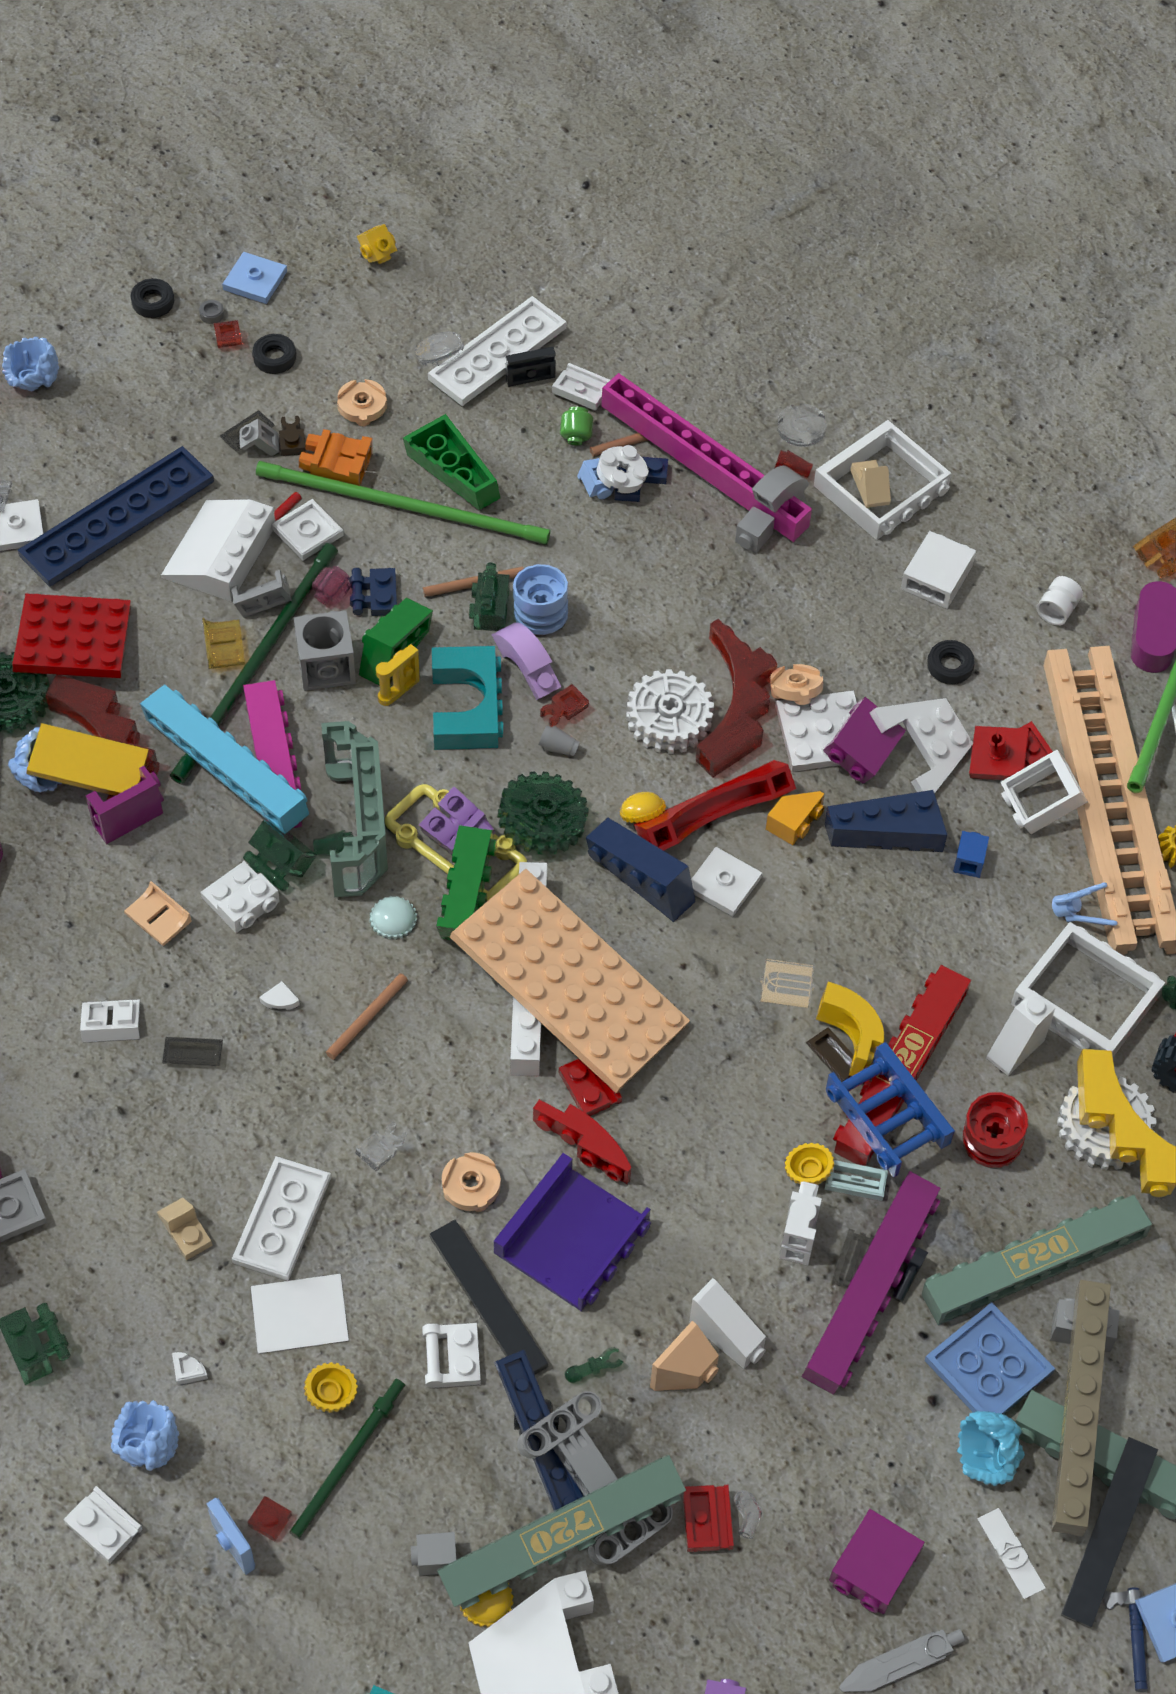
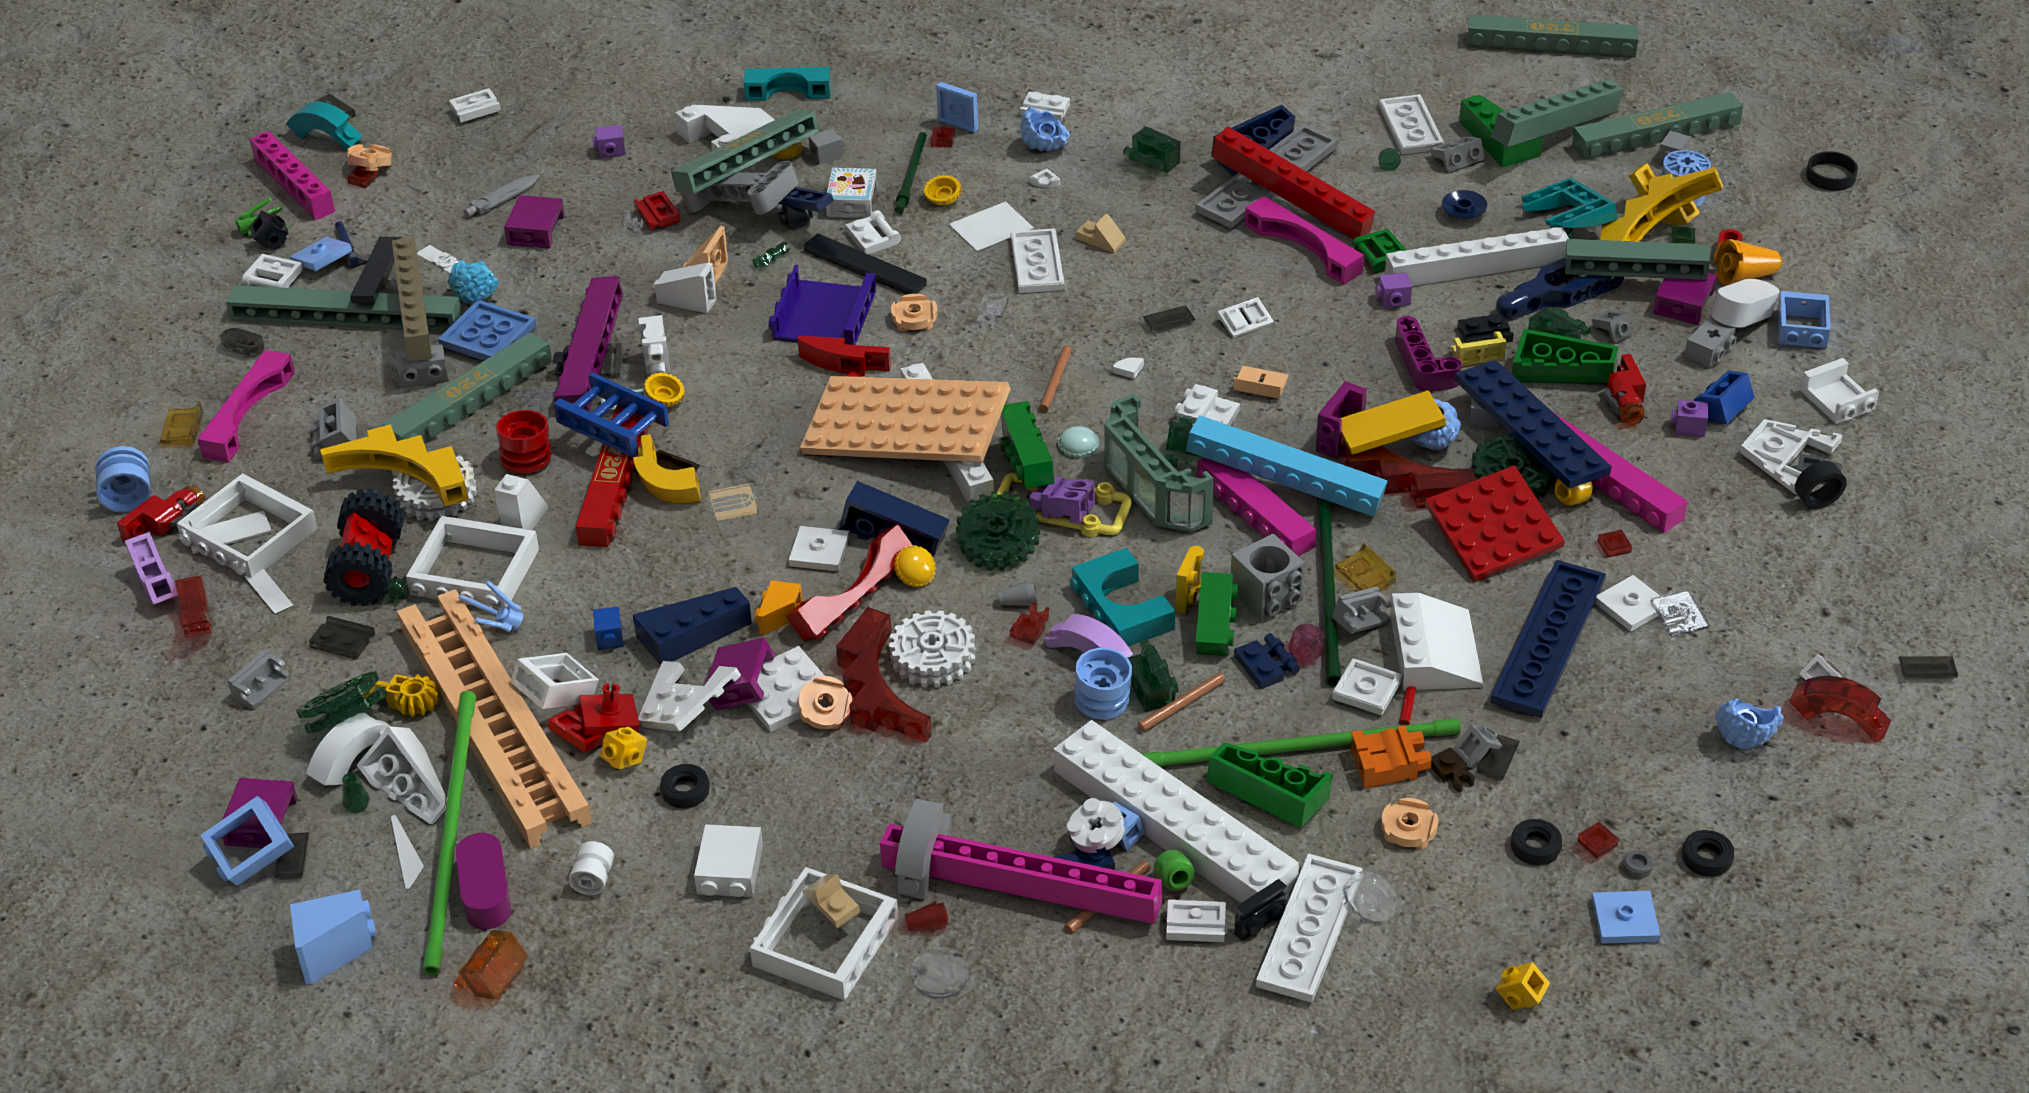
camera: 160 degrees right, 15 degrees down
none -> yellow brick [600,727,648,769]
none -> panel [826,168,877,218]
none -> white brick [1053,720,1299,903]

